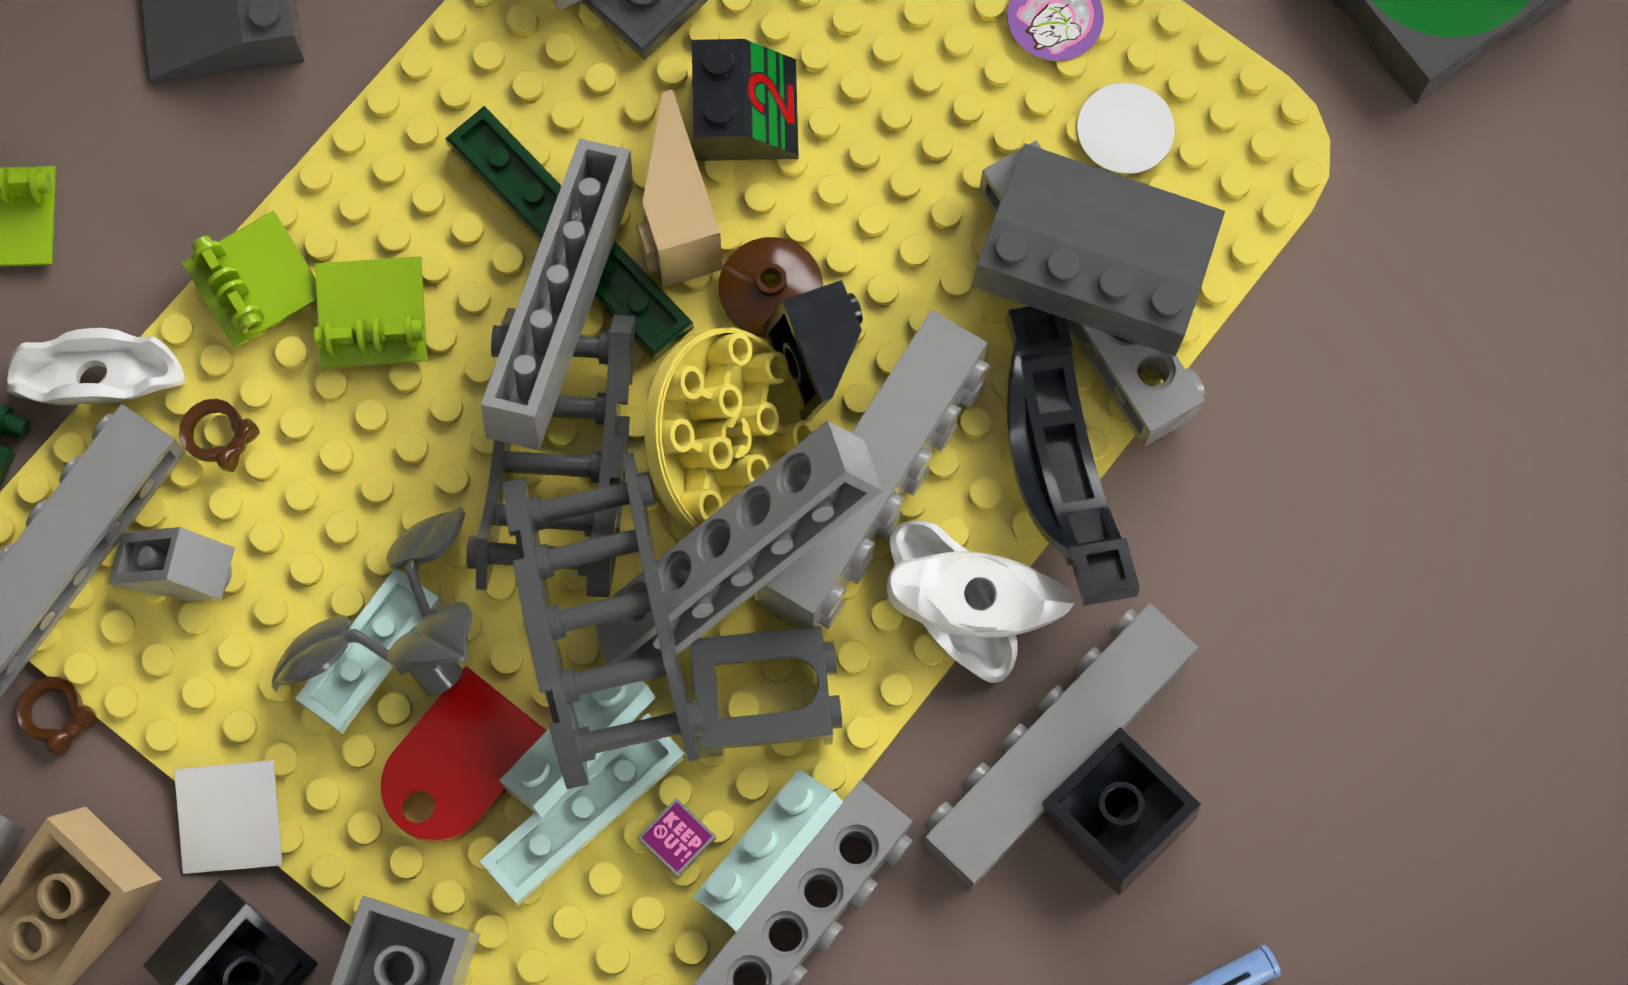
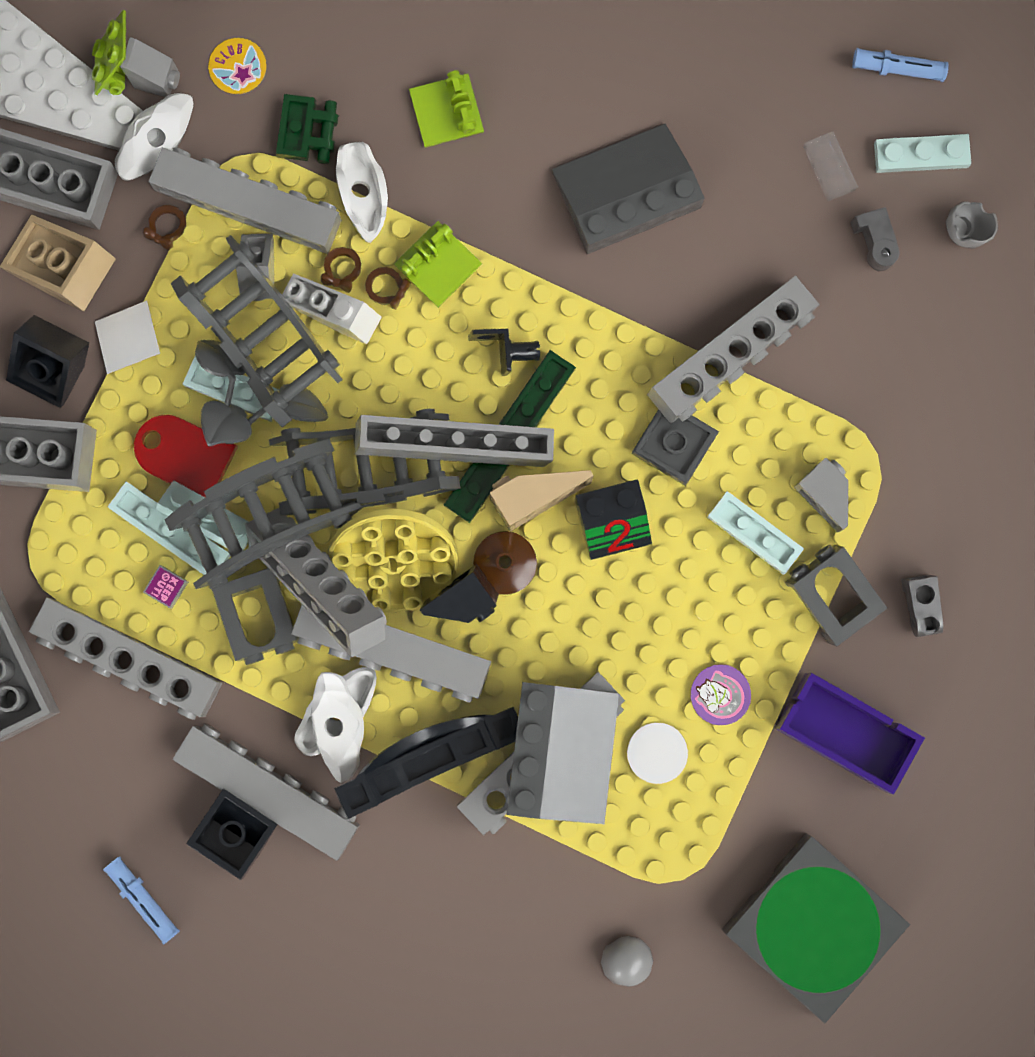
camera: 80 degrees right, 10 degrees up
lime hinge [314,256,427,368] -> none
light aqua plate [693,769,843,932] -> none
none -> dark grey fence [171,235,343,427]
none -> white slope [282,273,381,344]
none -> reddish brown piece [365,267,411,310]
none -> black bracket [468,328,540,376]
none -> light grey hair [601,936,654,987]

